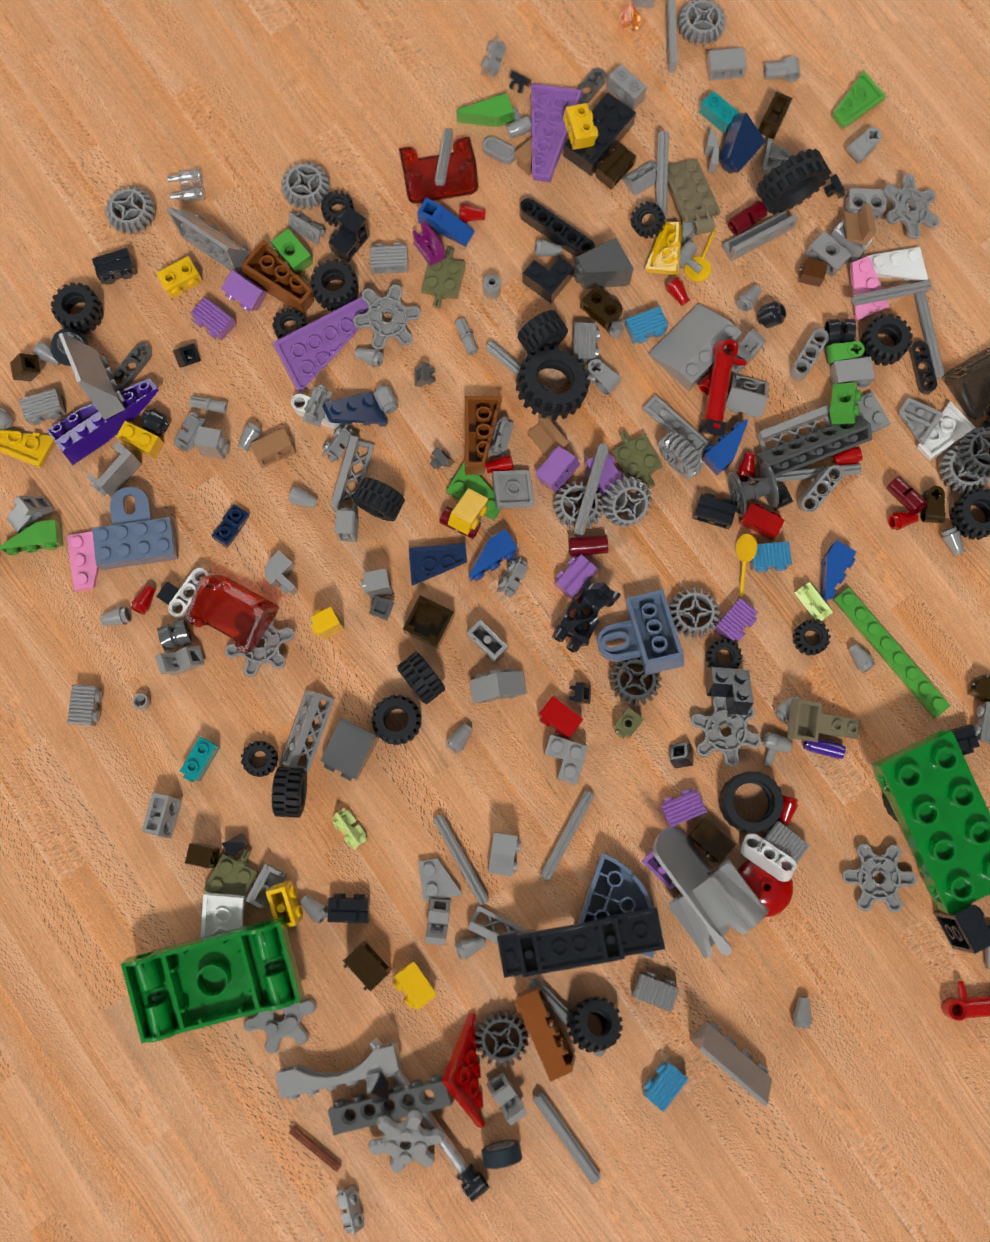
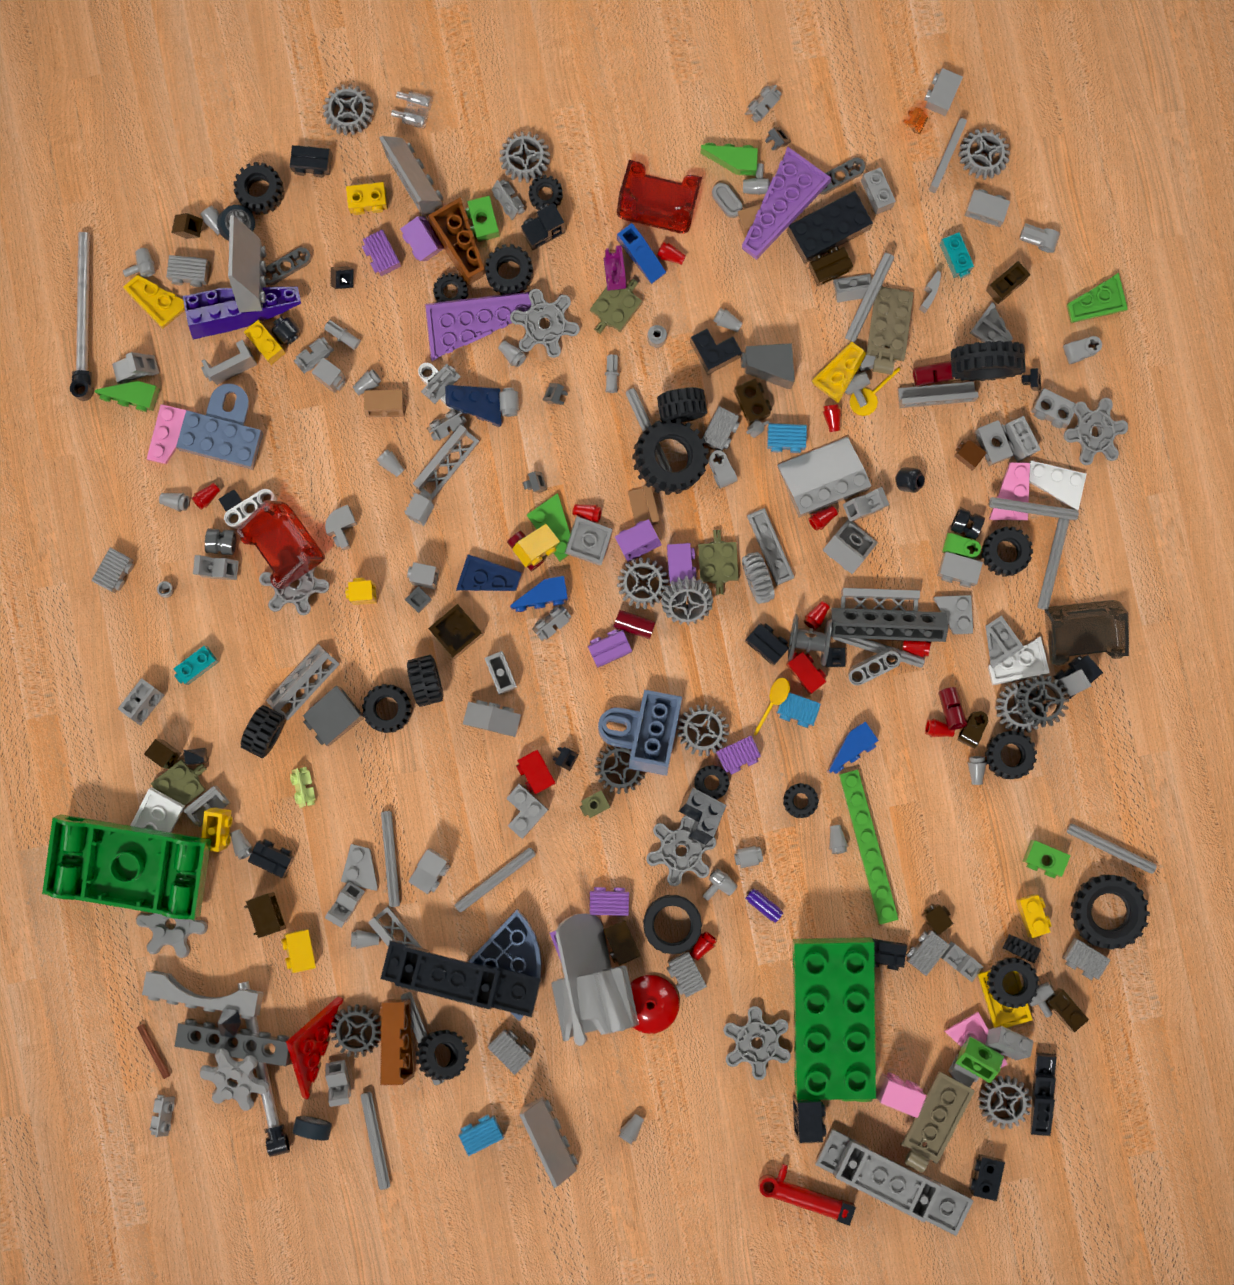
camera: 25 degrees right, 5 degrees up
dark blue slope [212,504,249,548] -> none
black tyre [241,741,278,777] -> none
black tyre [352,478,405,521] -> none
light grey brick [370,243,408,274] -> none
light grey axle [435,129,453,186] -> none
light grey cone [446,723,472,753] -> none
dark orange wedge [465,396,502,475] -> none
light grey hinge [489,417,514,457] -> none
black beam [520,198,595,258] -> none
black hips [552,580,621,653] -> none
yellow brick [563,103,598,150] -> none
light grey axle [574,444,609,535] -> none
black tyre [630,201,666,239] -> none
black slope [670,742,694,768] -> none
red piece [699,339,747,436] -> none
blue slope [702,419,748,476] -> none
dark blue slope [719,113,766,174] -> none
light grey cone [736,285,762,312] -> none
white beam [740,833,797,882] -> none
dark tan plate [787,699,860,742] -> none
light grey beam [790,329,829,381] -> none
yellowish green hinge [795,582,833,621] -> none
bright green brick [830,382,861,424] -> none
medium nougat panel [843,204,876,245] -> none
black beam [909,341,937,395] -> none

